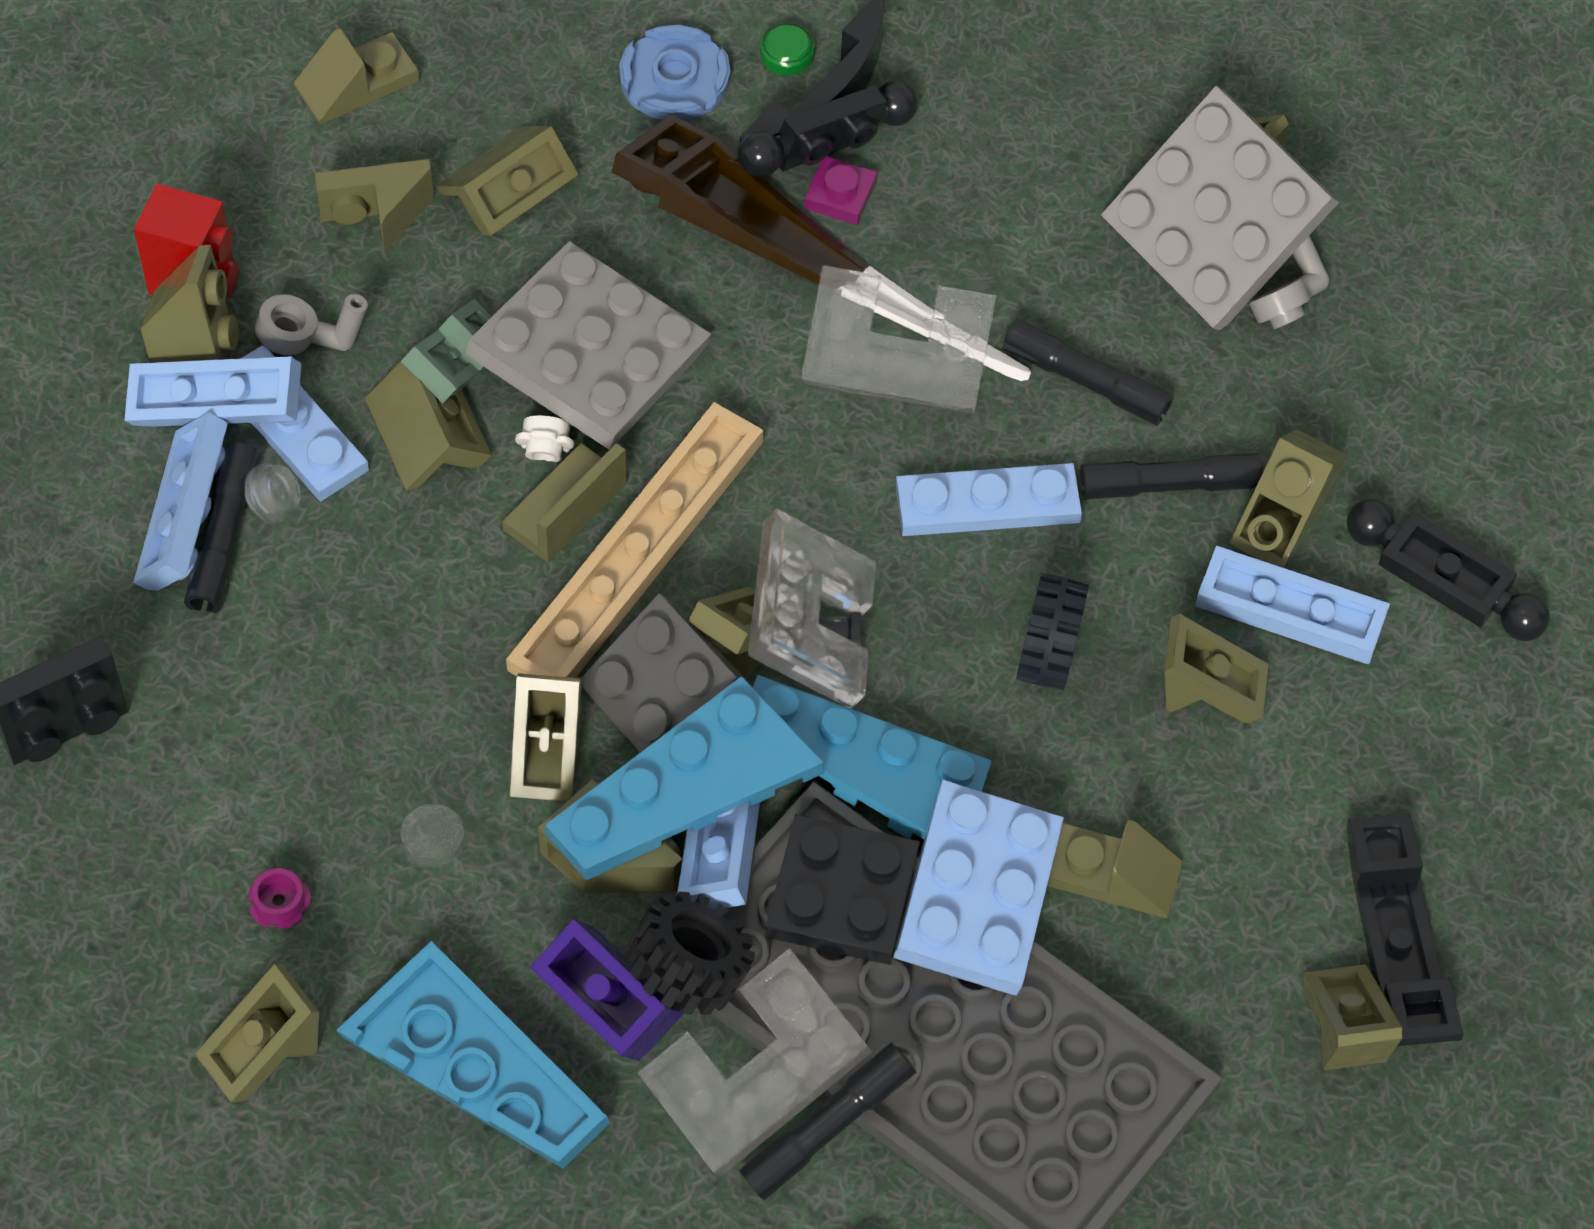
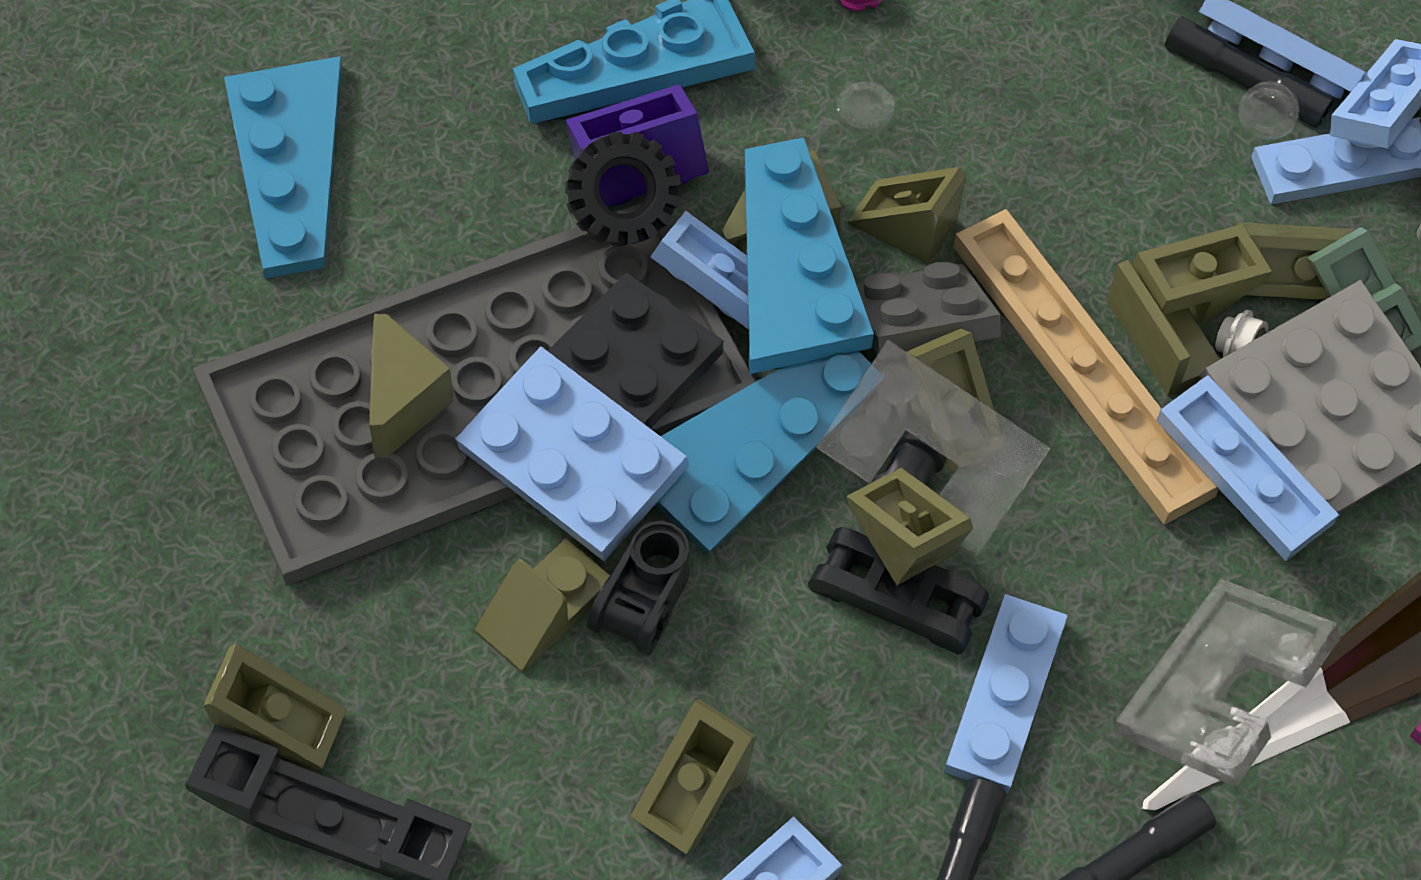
camera: 115 degrees right, 0 degrees up
clear plate [637,948,873,1178] -> none
black piece [739,1042,917,1200] -> none
black wheel [1016,573,1089,691] -> none
none -> olive slope [369,314,453,458]
none -> black piece [587,521,689,656]
none -> black plate [808,527,989,655]
none -> olive slope [847,468,973,585]
none -> olive slope [1132,224,1272,325]
none -> light blue plate [1156,375,1339,561]

